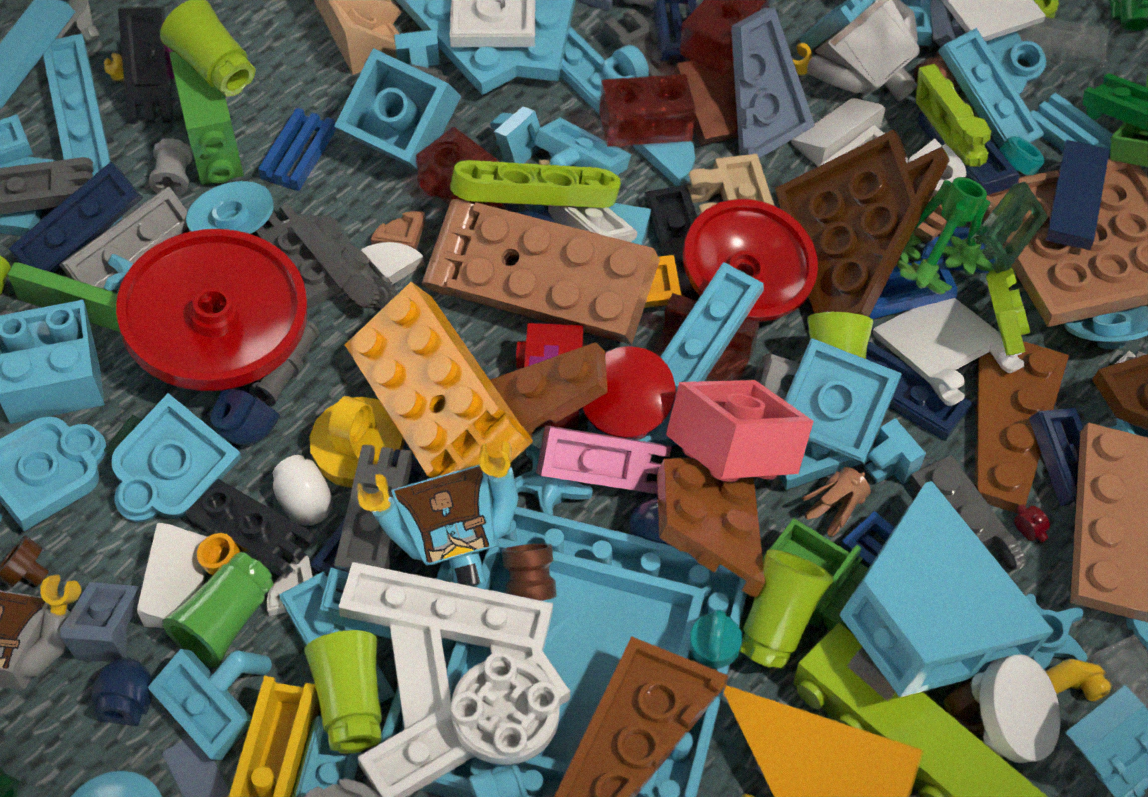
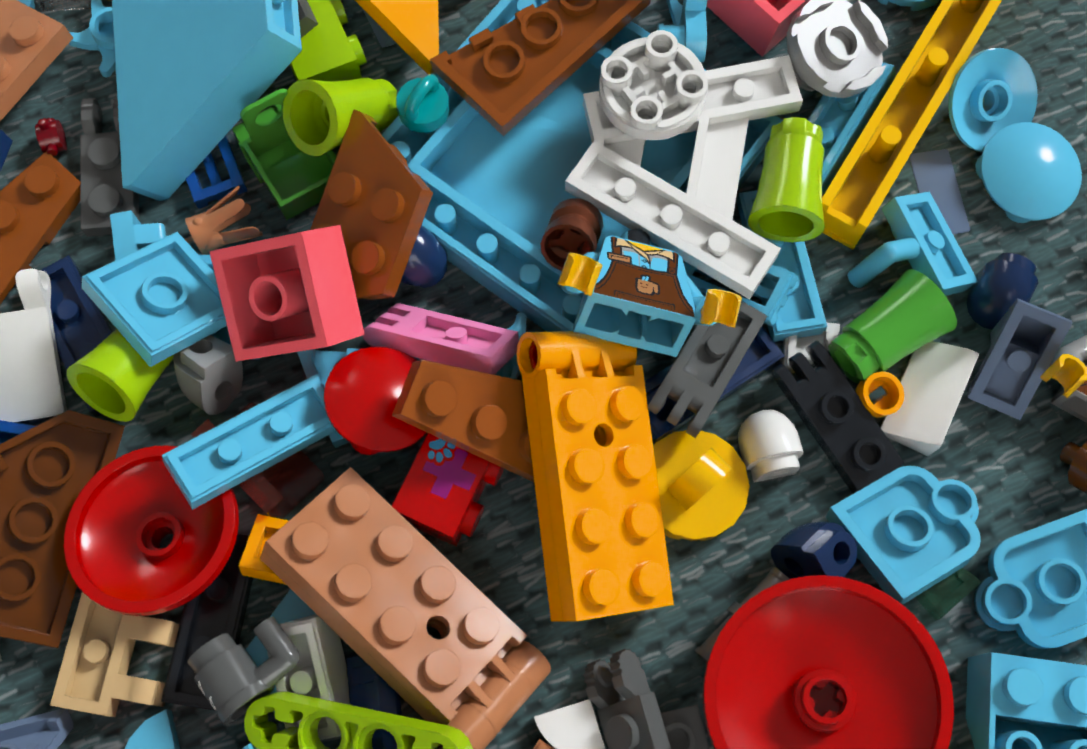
camera: 160 degrees left, 15 degrees up
none -> dark grey piece [187,616,300,725]

